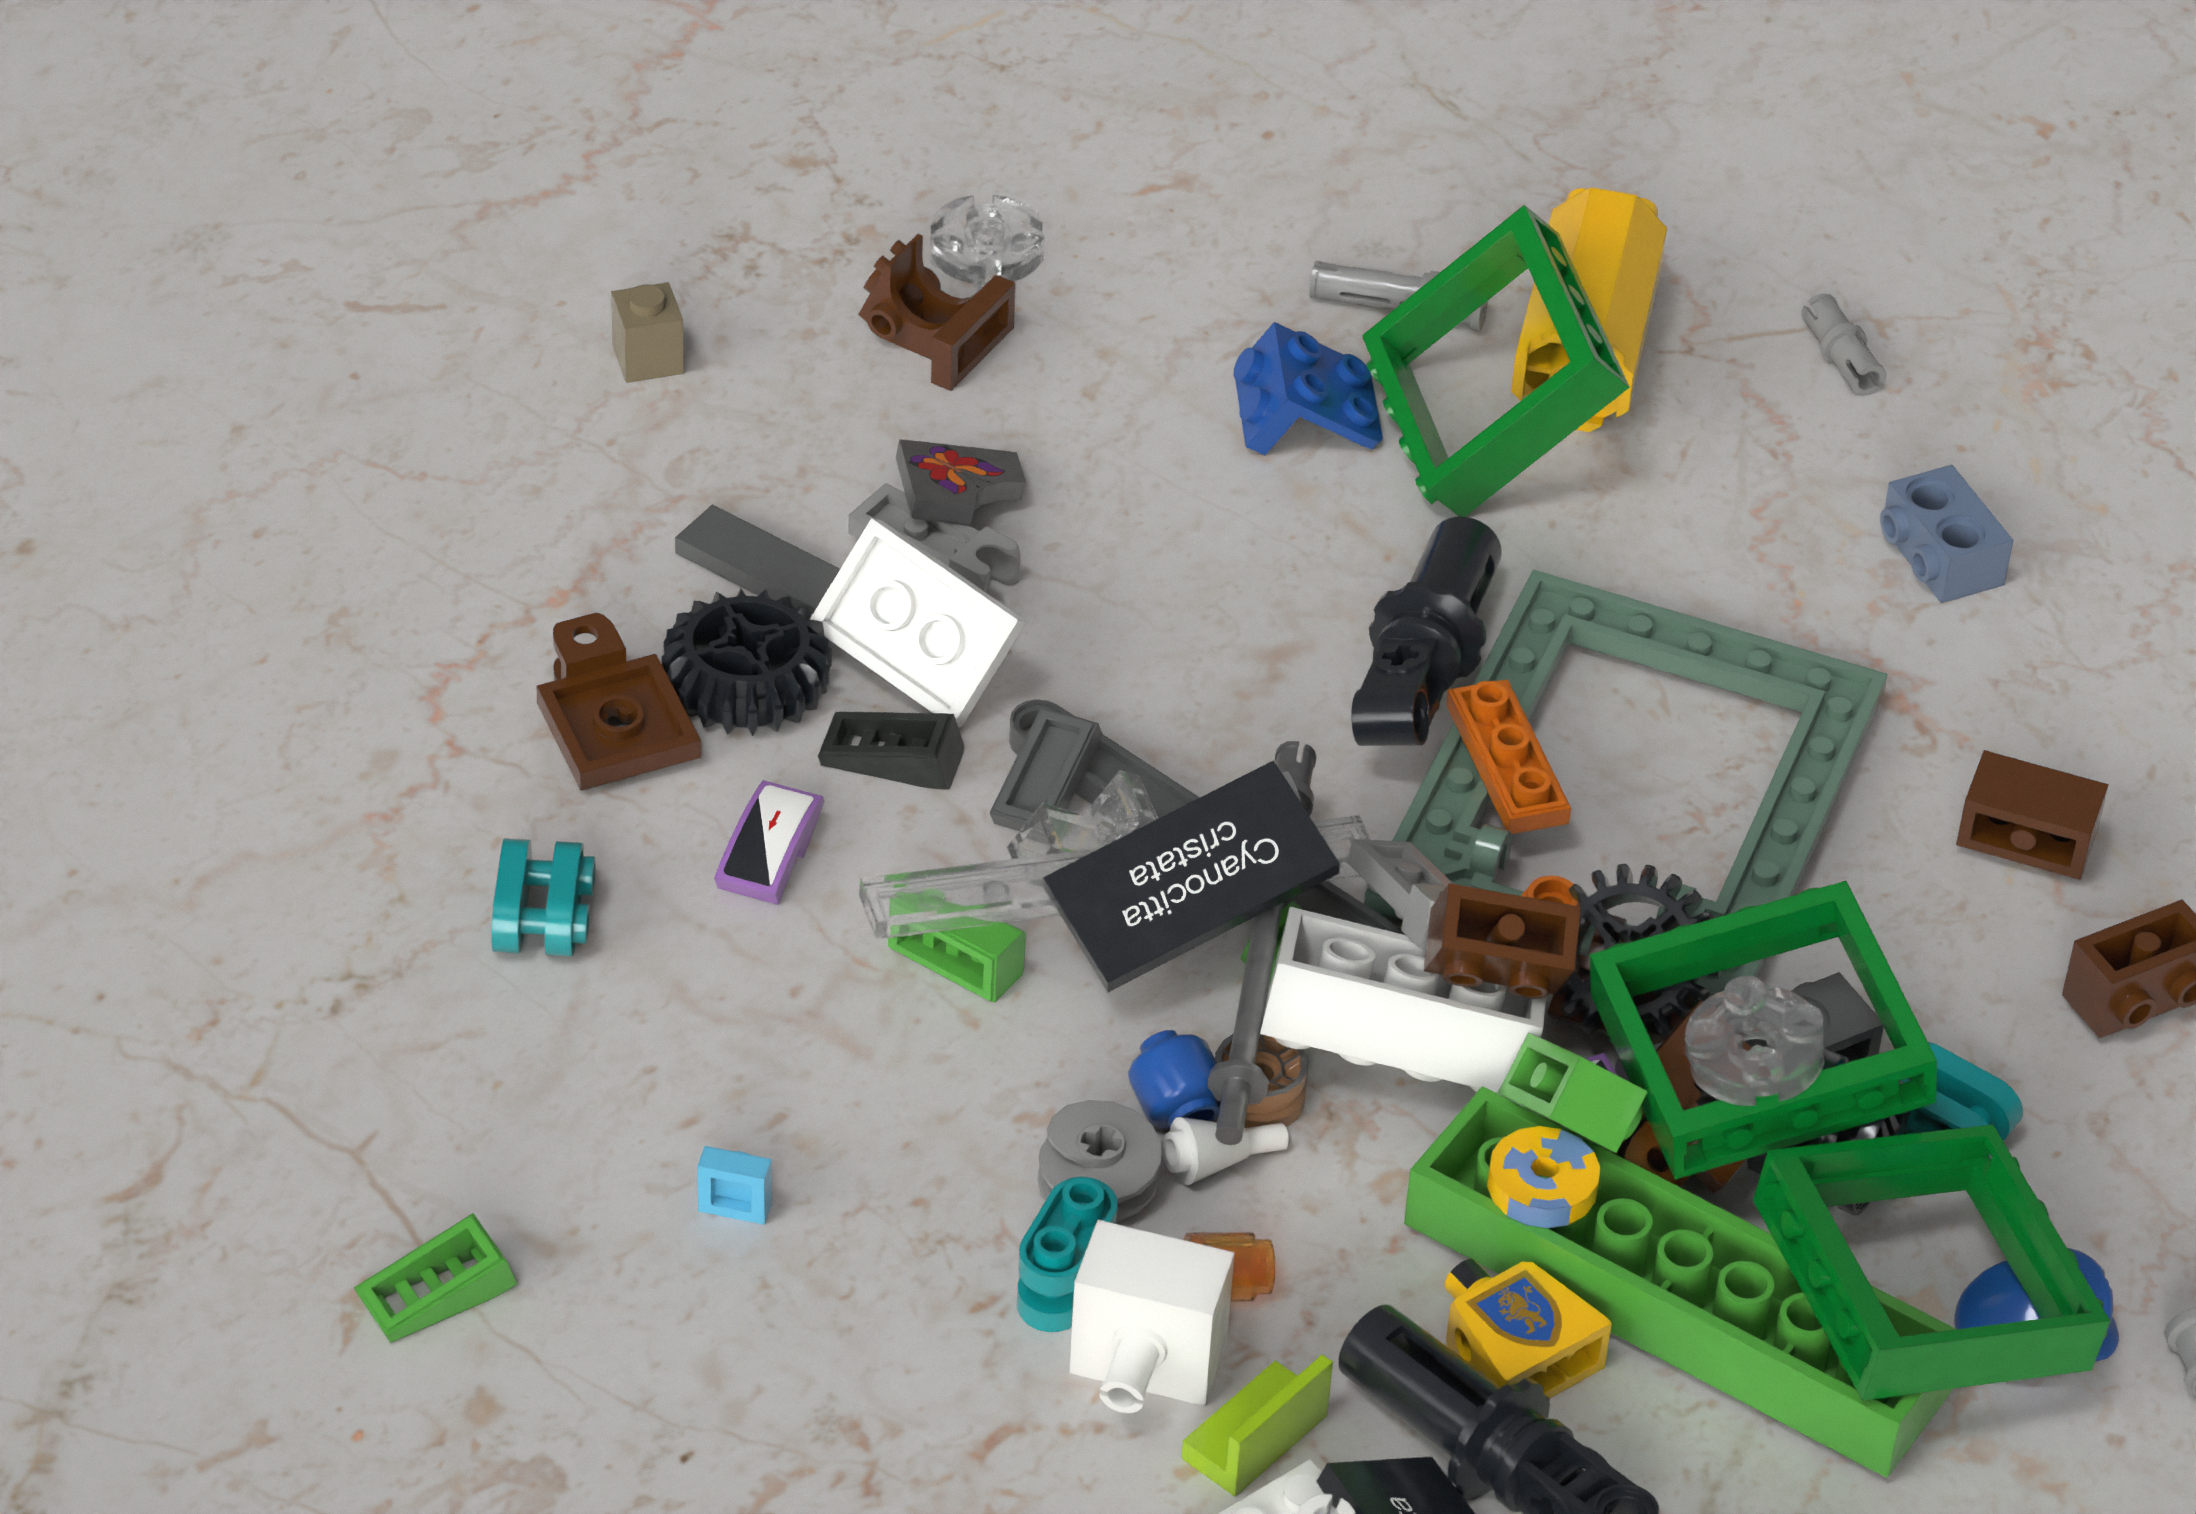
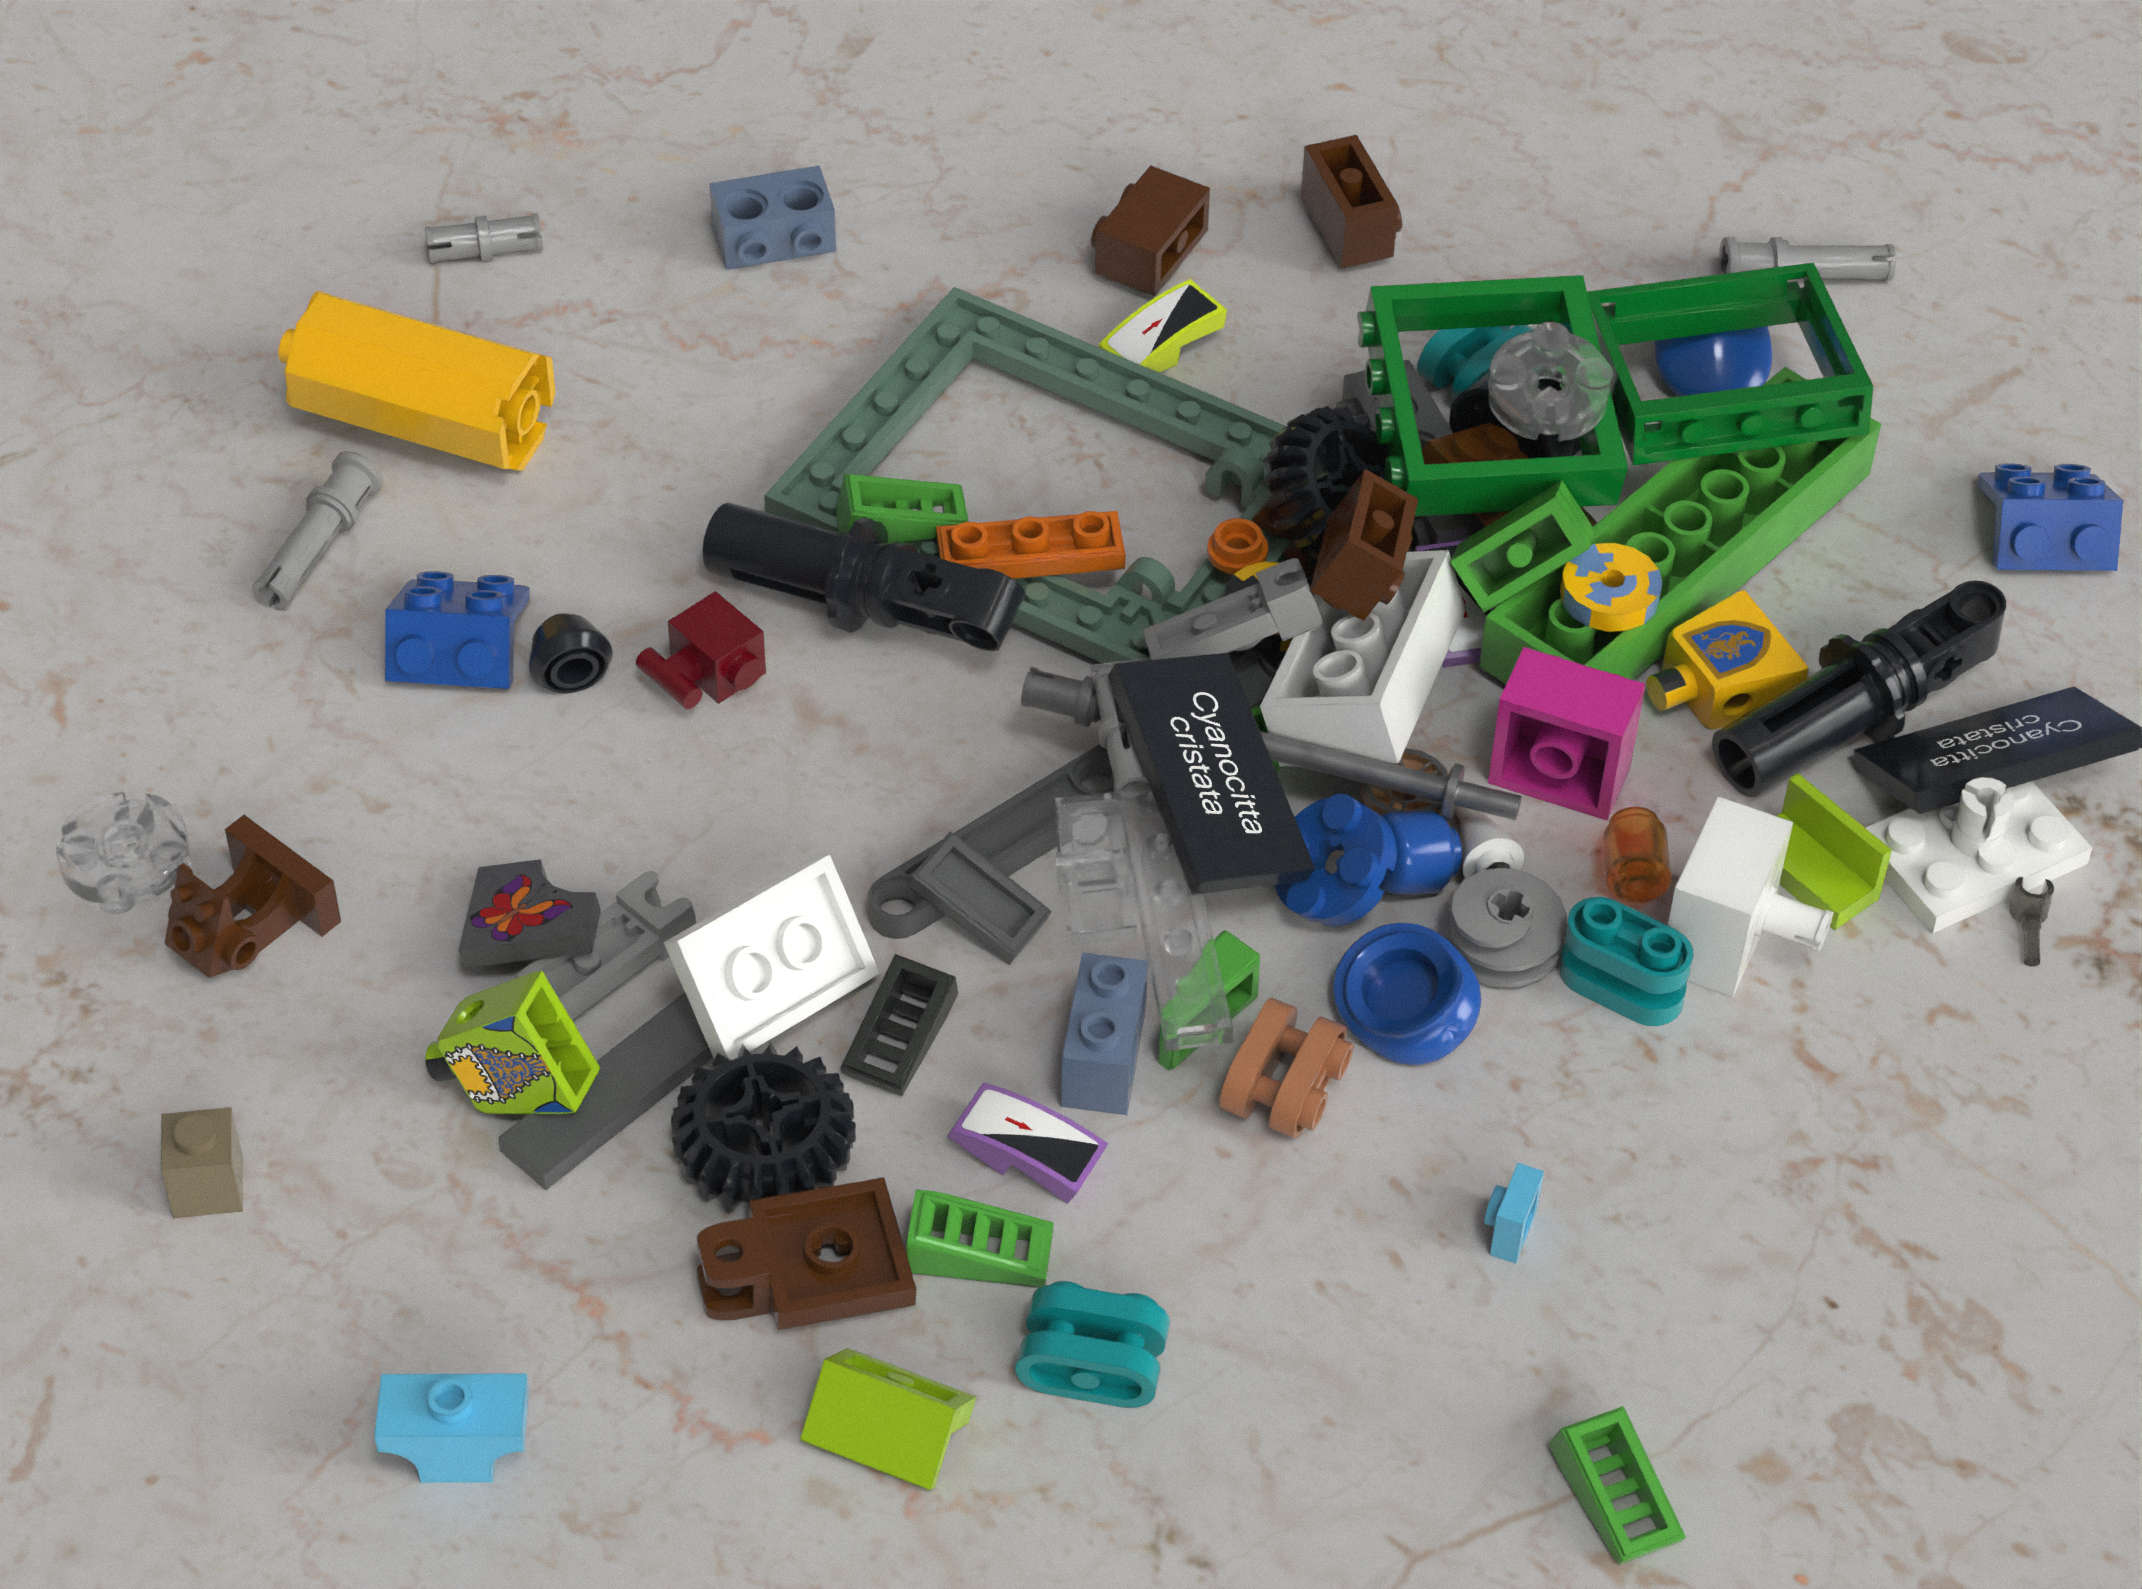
camera: 80 degrees left, 5 degrees up
green window [1362,205,1630,517] -> none
none -> medium azure brick [374,1373,529,1483]
none -> lime torso [425,970,601,1114]
none -> black cone [529,613,613,694]
none -> dark red brick [636,591,766,709]
none -> lime panel [800,1348,977,1490]
none -> bright green slope [835,474,969,544]
none -> bright green slope [907,1189,1054,1287]
none -> sand blue brick [1061,952,1148,1115]
none -> slope [1098,279,1227,373]
none -> nougat brick [1219,997,1354,1139]
none -> blue plate [1275,793,1397,927]
none -> blue piece [1333,923,1481,1065]
none -> dark pink brick [1488,647,1646,821]

